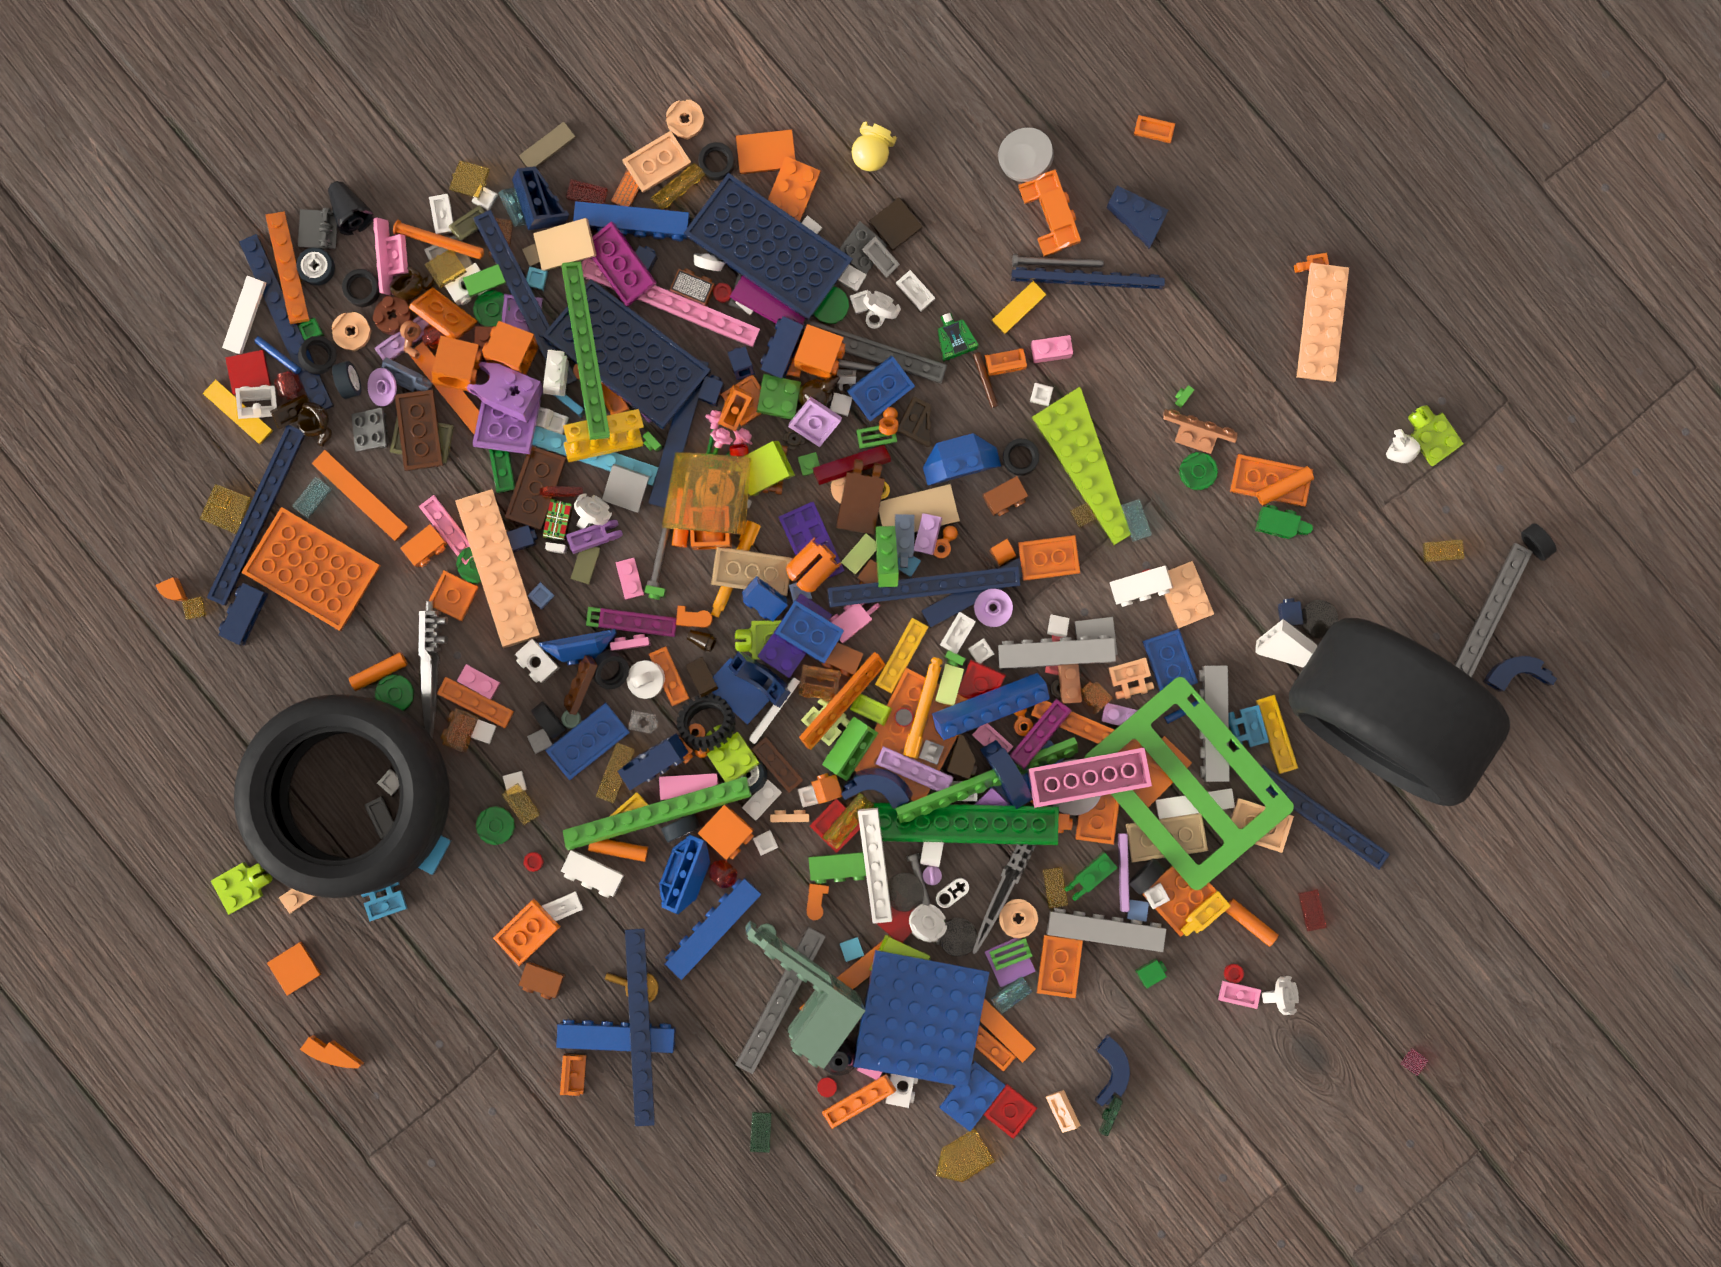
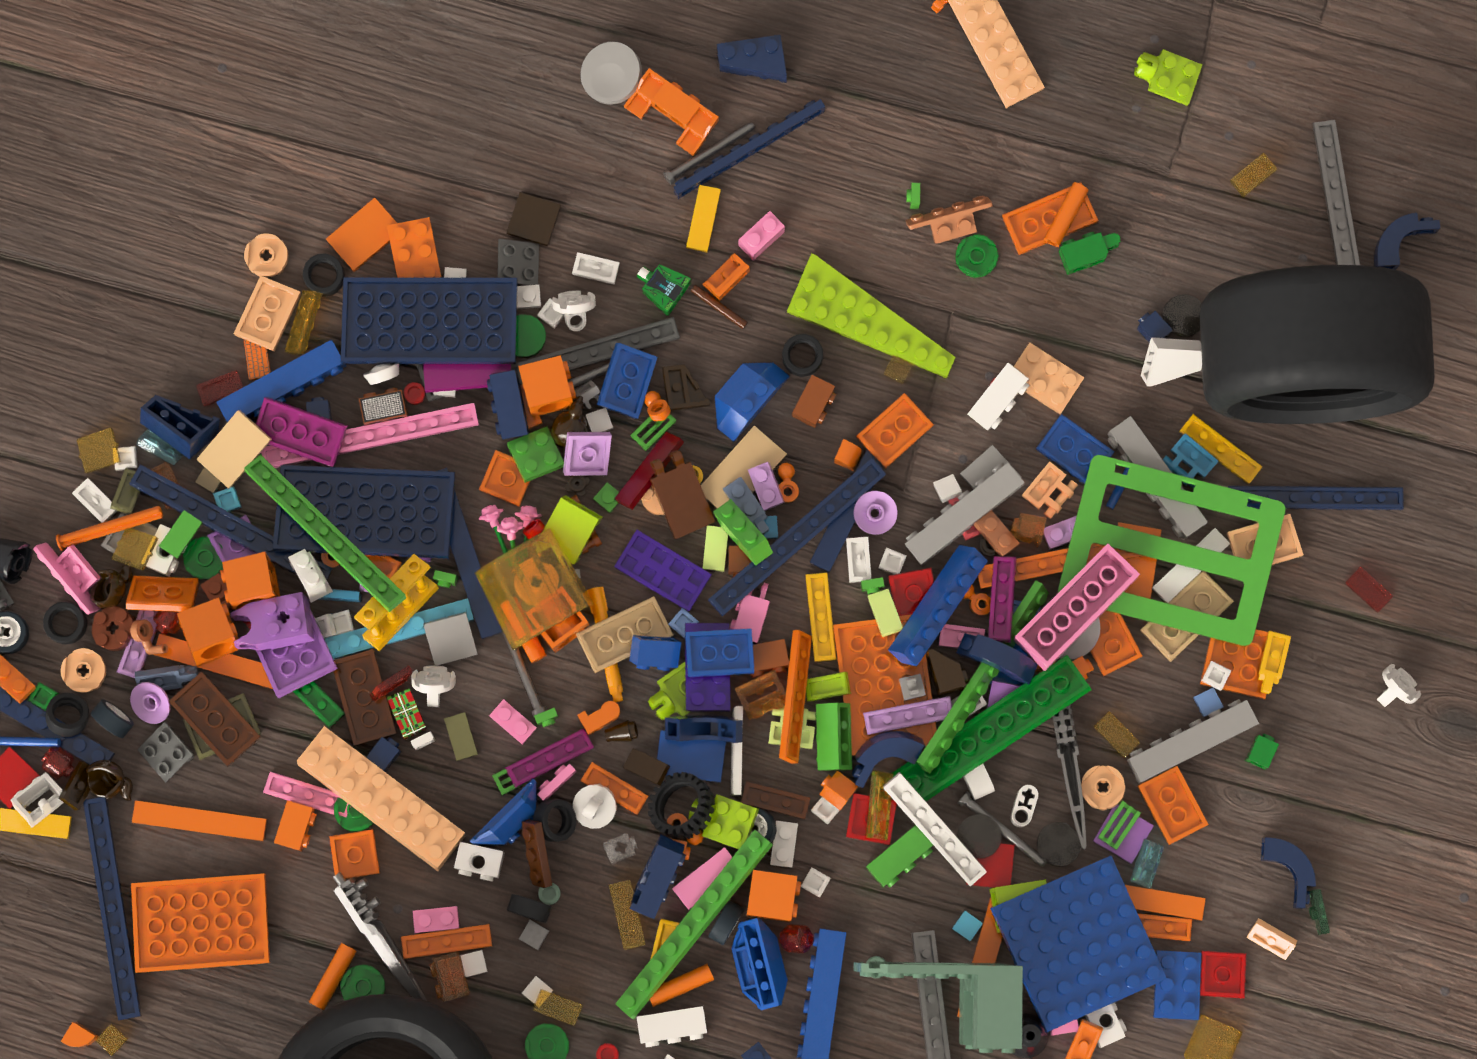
camera: 35 degrees left, 5 degrees down
clear yellow plate [200,484,252,535] -> none
dark blue brick [219,583,268,646] -> none
clear light blue plate [292,477,332,519] -> none
dark tan tile [519,122,576,168] -> none
medium blue tile [527,582,555,609] -> none
blue tile [545,702,630,780] -> none
medium lavender hinge [566,520,623,554] -> none
dark blue brick [698,375,724,407] -> none
orange slope [718,385,752,431] -> none
dark blue brick [727,346,755,380] -> none
light nougat plate [770,810,810,822] -> none
orange cylinder [786,537,842,592] -> none
orange leg [807,883,829,920] -> none
light yellow tile [852,122,897,171] -> none
light grey tile [862,236,900,278] -> none
flat silver tile [894,708,914,727] -> none
light orange piece [903,657,943,759] -> none
white tile [909,904,947,942] -> none
lavender tile [923,866,942,885] -> none
white tile [1030,383,1053,407] -> none
green hinge [1064,852,1118,901] -> none
lavender tile [1118,833,1130,912] -> none
clear light blue plate [1121,499,1152,542] -> none
black tyre [1129,858,1165,895] -> none
bright pink plate [1218,981,1261,1009] -> none
red tile [1224,964,1244,984] -> none
orange piece [1225,898,1279,947] -> none
white piece [1386,429,1420,463] -> none
black tyre [1521,523,1557,561] -> none

